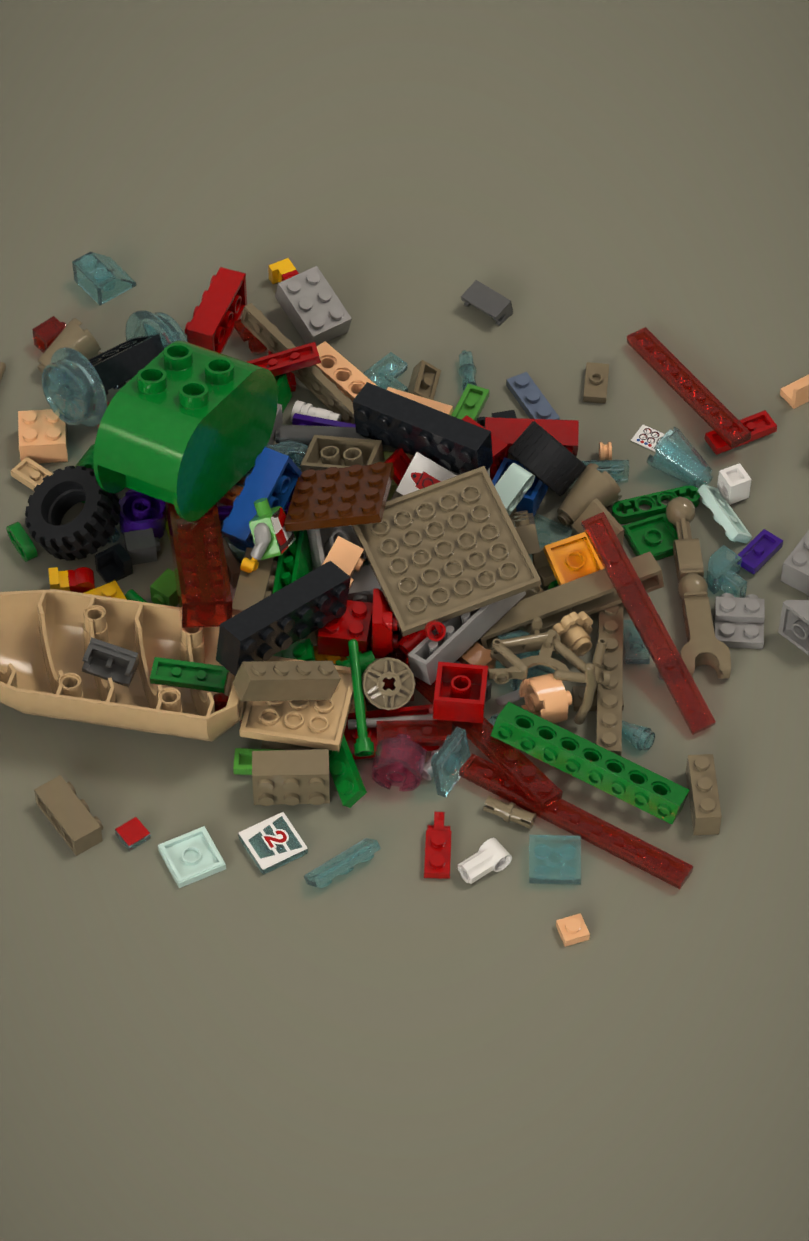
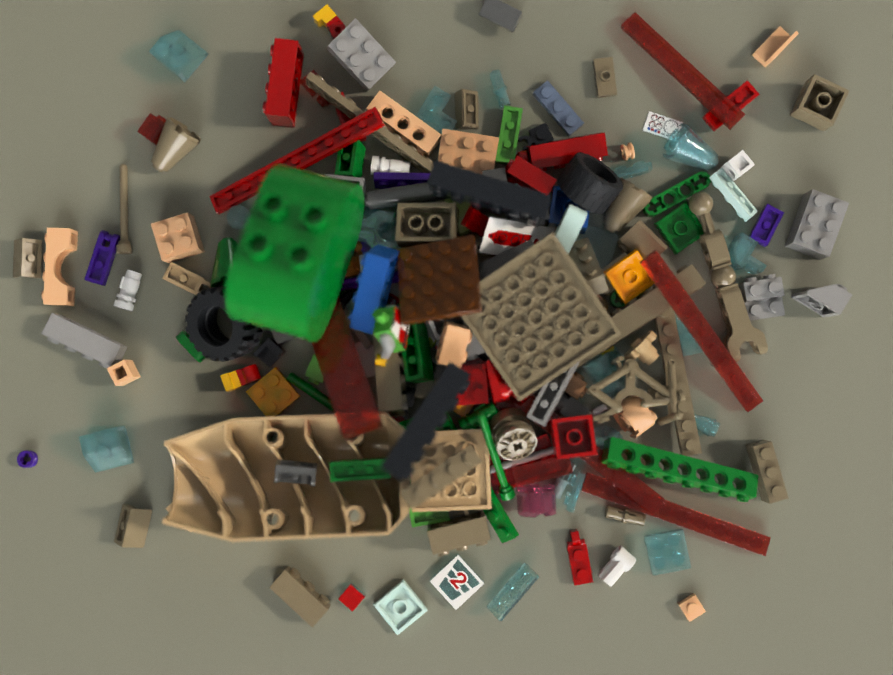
camera: 10 degrees left, 35 degrees up
clear light blue brick [42,310,188,427] -> none
red hinge [424,620,446,642] -> none

